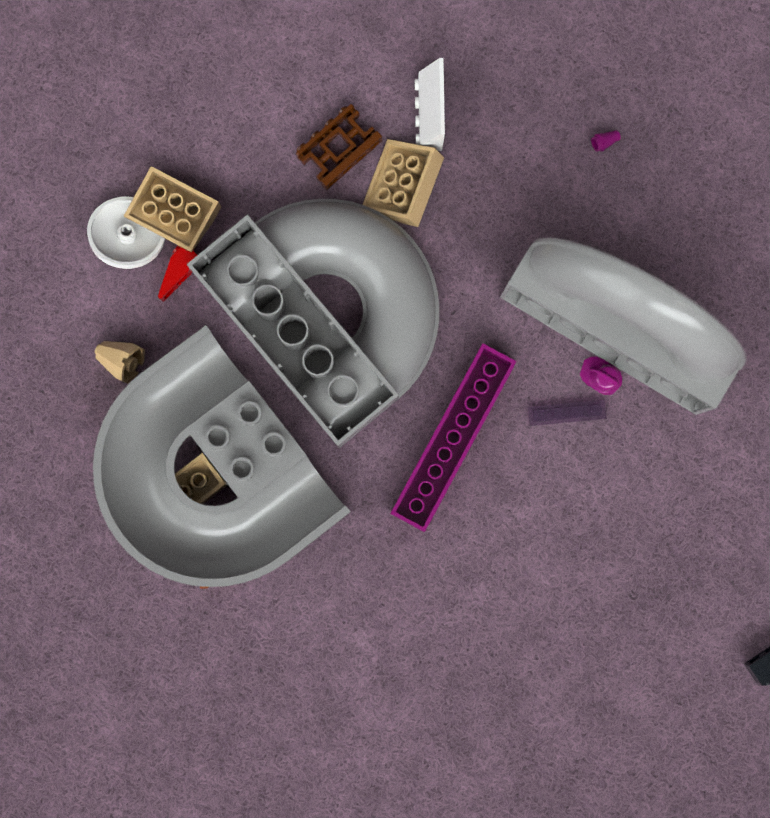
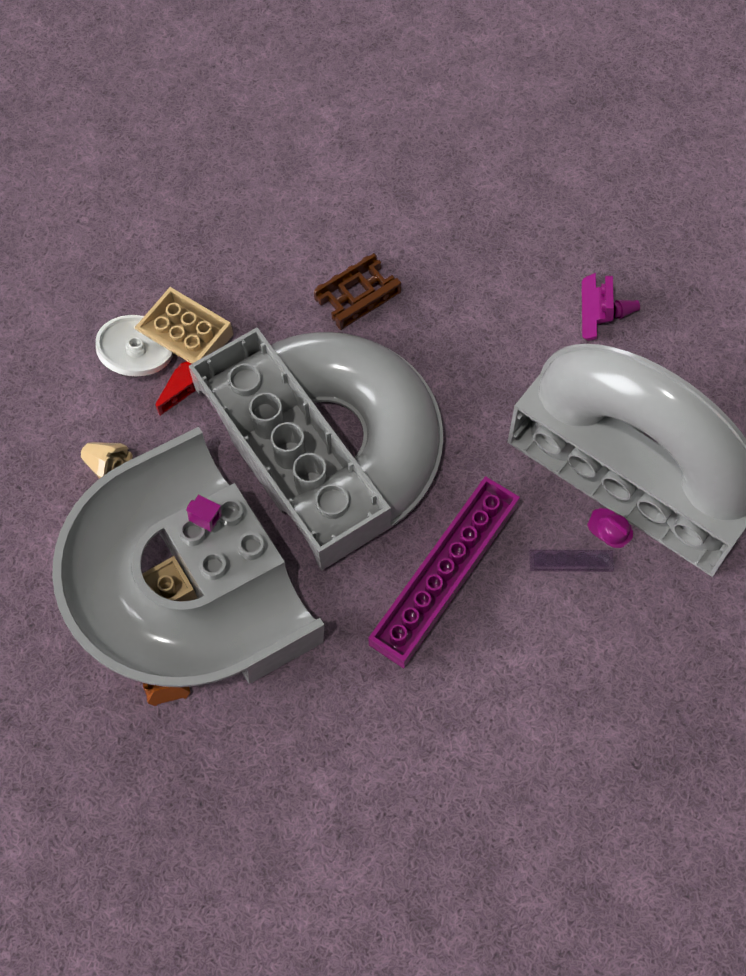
camera: 10 degrees right, 20 degrees down
tan slope [363,139,444,227] -> none
white slope [415,58,445,151] -> none
none -> magenta brick [186,494,222,532]
none -> magenta plate [582,273,614,341]

